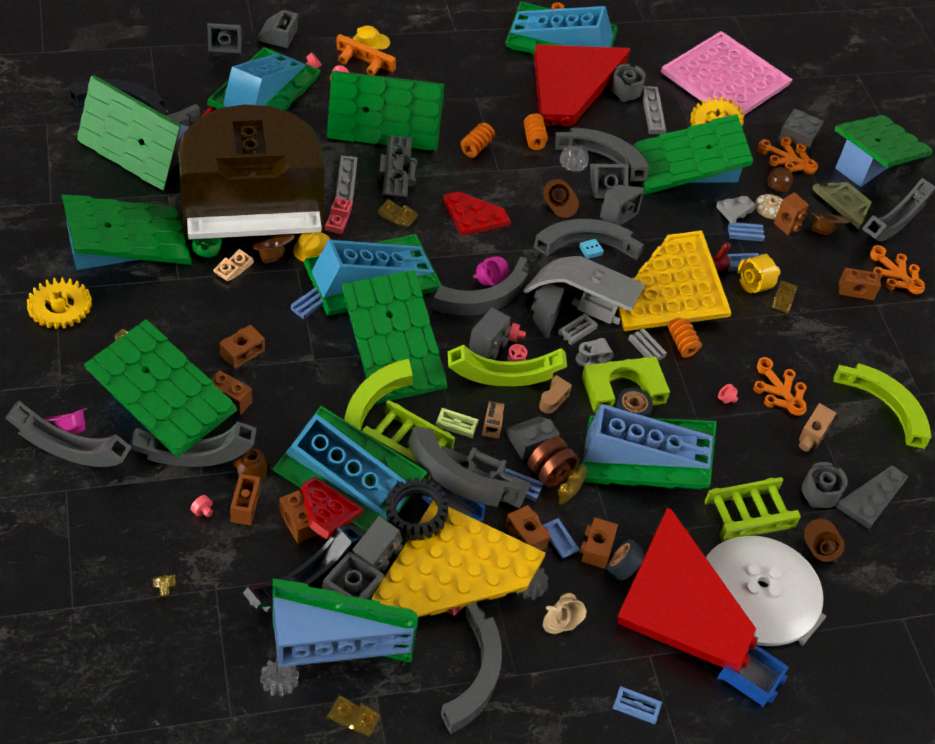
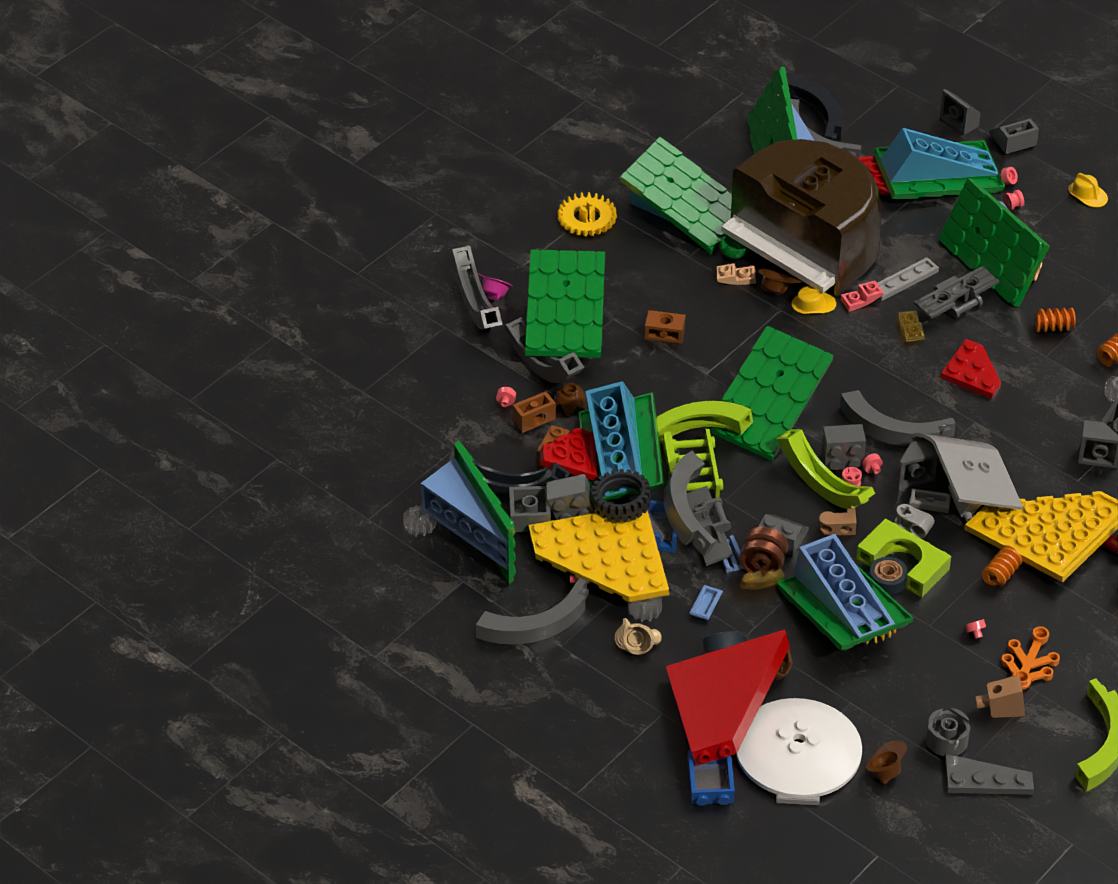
camera: 60 degrees right, 5 degrees down
clear yellow tile [152,576,175,595] -> none
dark orange brick [211,370,252,415] -> none
medium blue tile [291,287,328,319] -> none
dark azure piece [304,234,441,316] -> none
clear yellow slope [327,695,381,736] -> none
orange plate [336,34,396,75] -> none
yellowish green tile [435,408,479,438] -> none
dark pink piece [473,256,510,286] -> none
medium nougat leg [482,401,504,439] -> none
dark orange brick [505,505,550,550] -> none
dark grey arch [534,219,644,260] -> none
reddish brown piece [543,179,579,218] -> none
medium azure tile [579,239,603,259] -> none
dark orange brick [580,517,618,569] -> none
medium blue tile [613,686,662,724] -> none
light grey tile [628,328,667,361] -> none
lime fence [705,477,801,542] -> none

